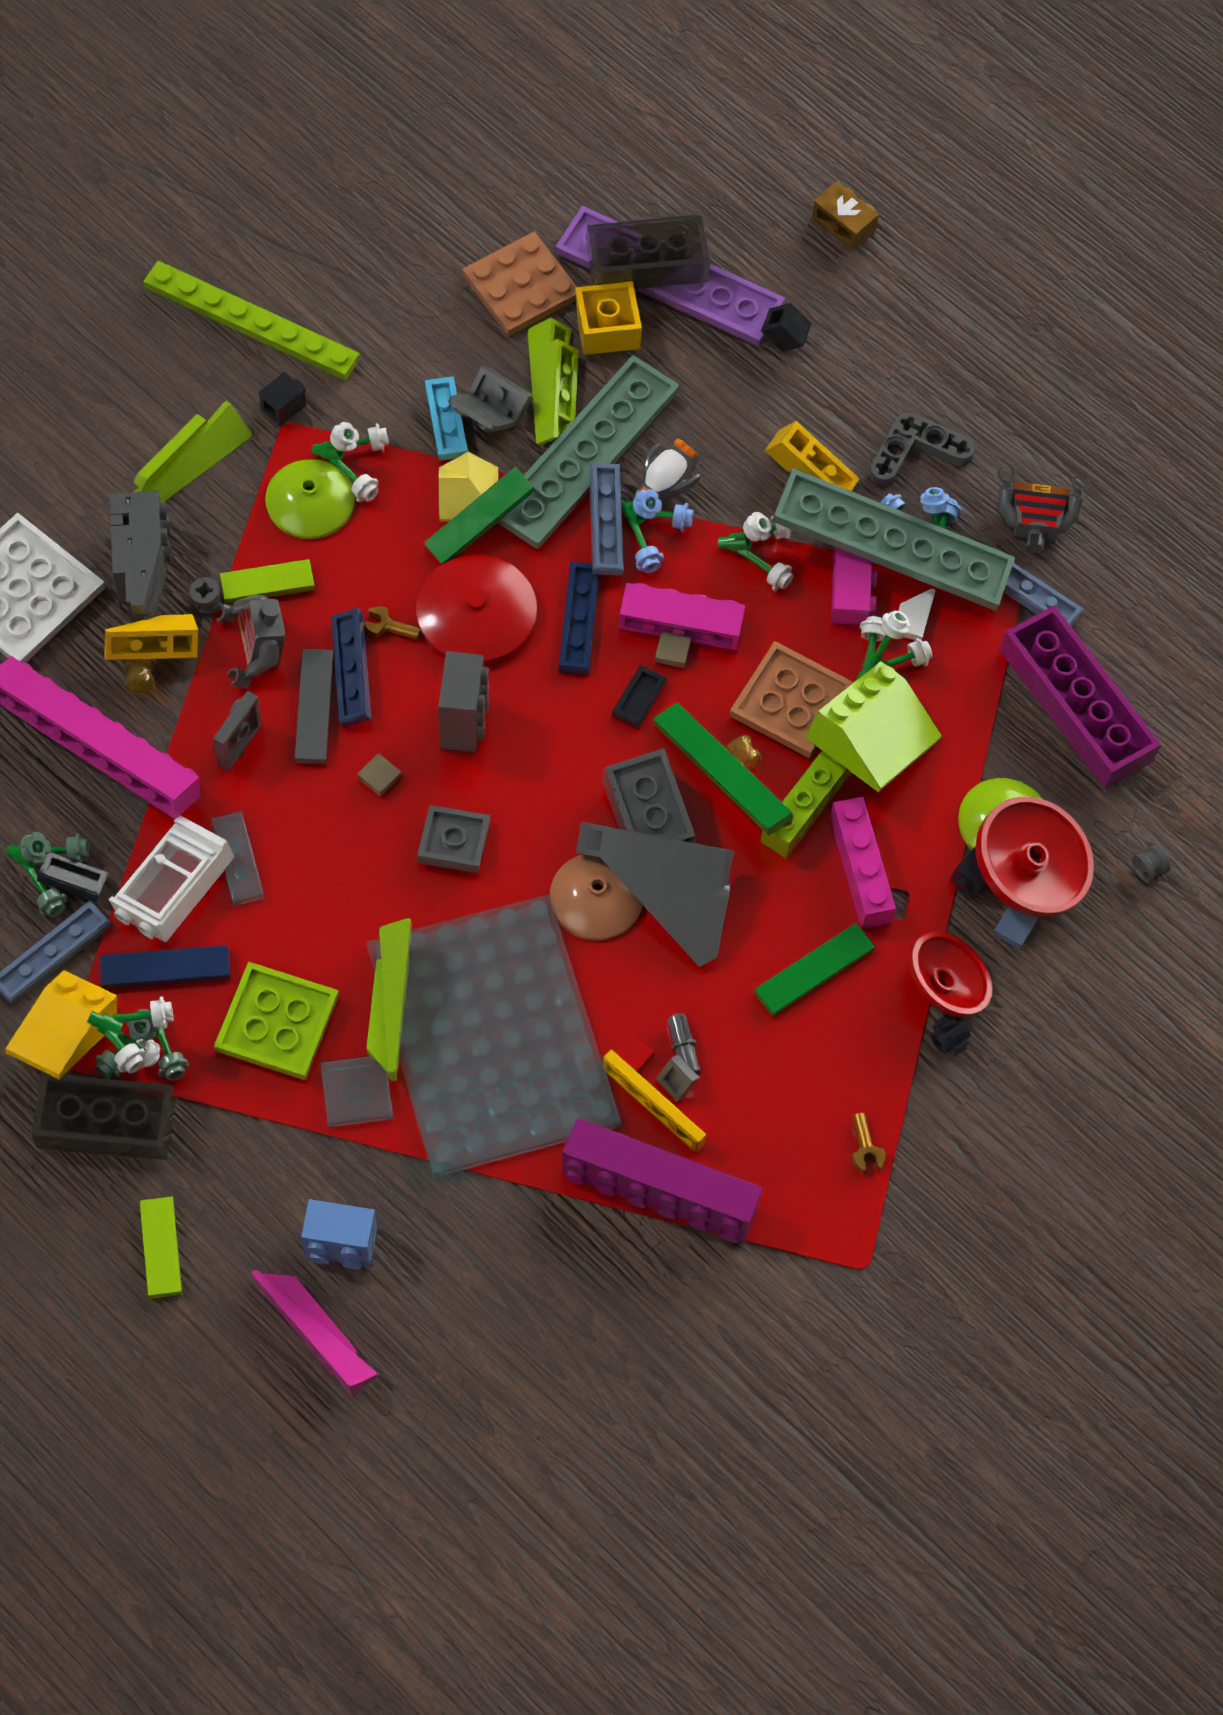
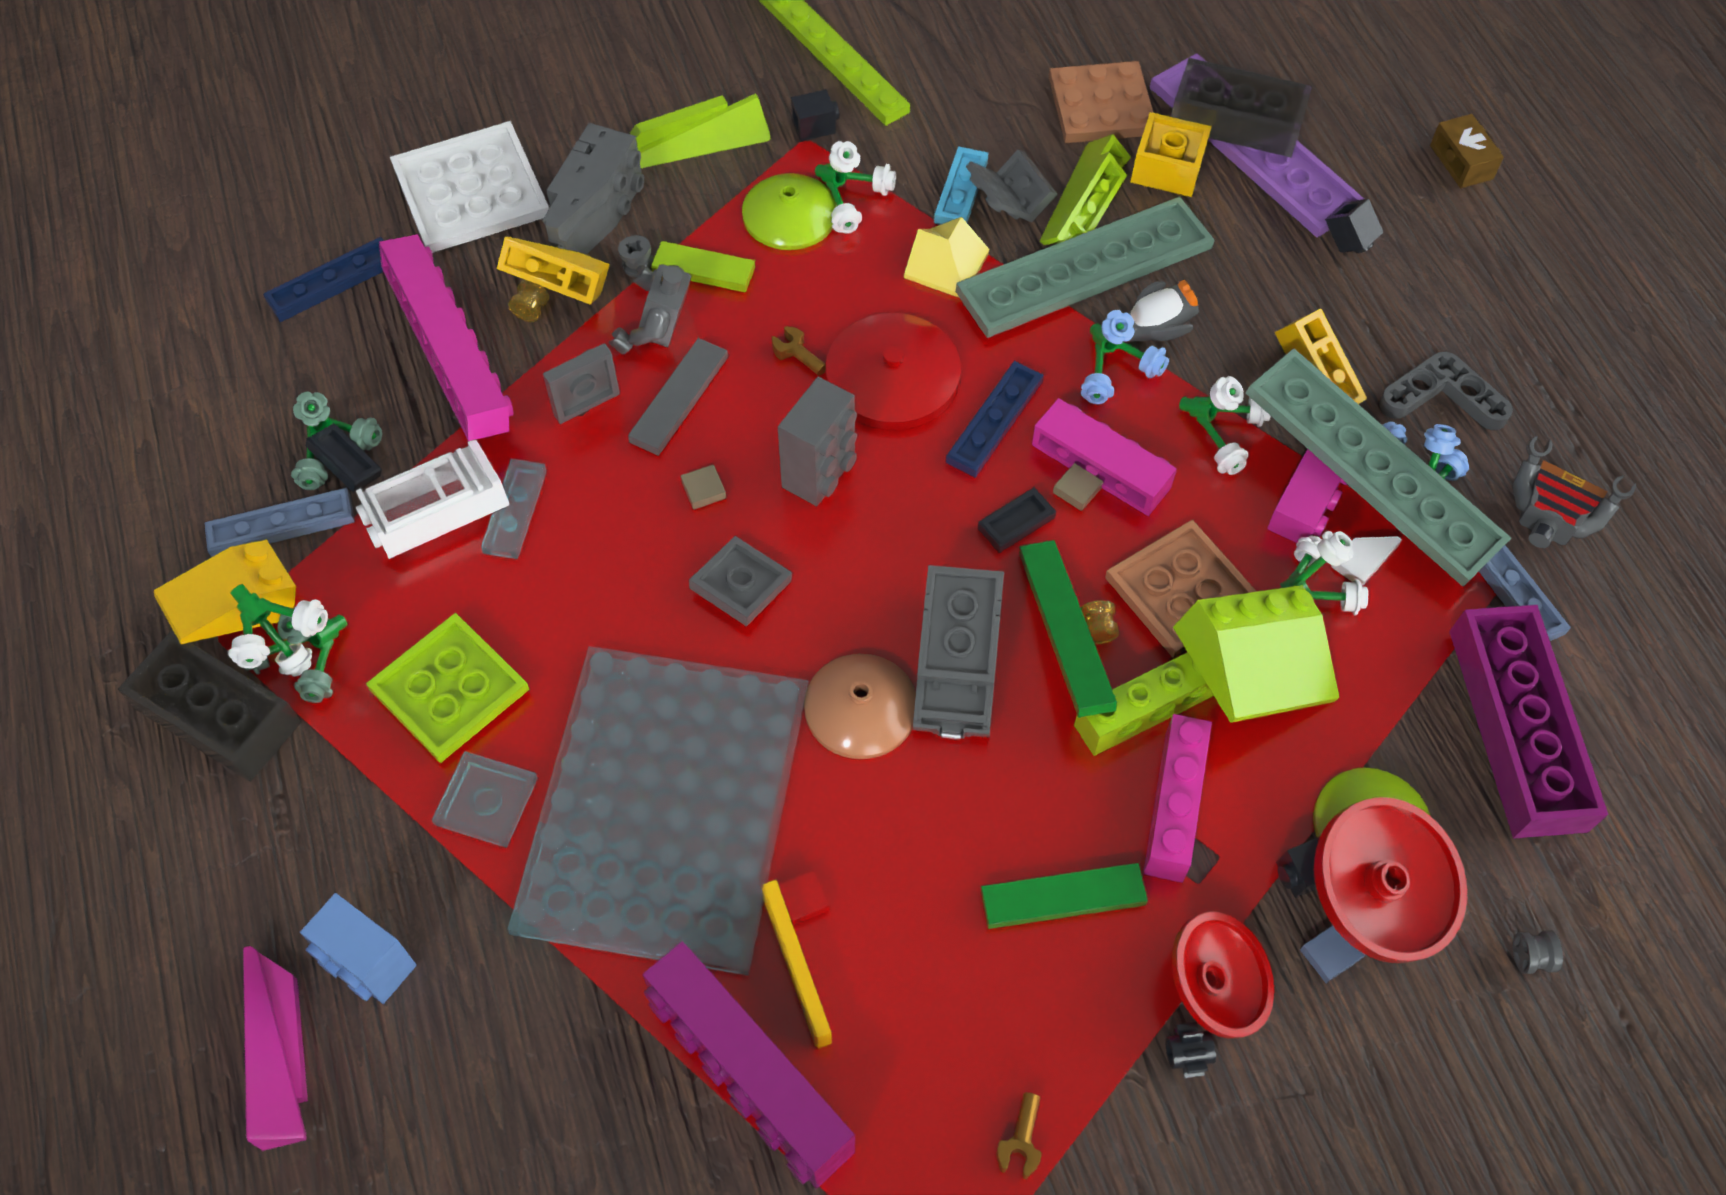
camera: 30 degrees right, 5 degrees down
dark blue tile [100,945,230,989] -> none
lime tile [140,1196,183,1299] -> none
dark blue tile [331,608,372,728] -> none
lime wedge [367,918,412,1081] -> none
green tile [424,466,536,564] -> none
dark grey panel [576,822,734,967] -> none
sand blue tile [589,463,624,575] -> none
dark grey tile [656,1055,700,1102] -> none
dark grey axle [668,1013,701,1075] -> none

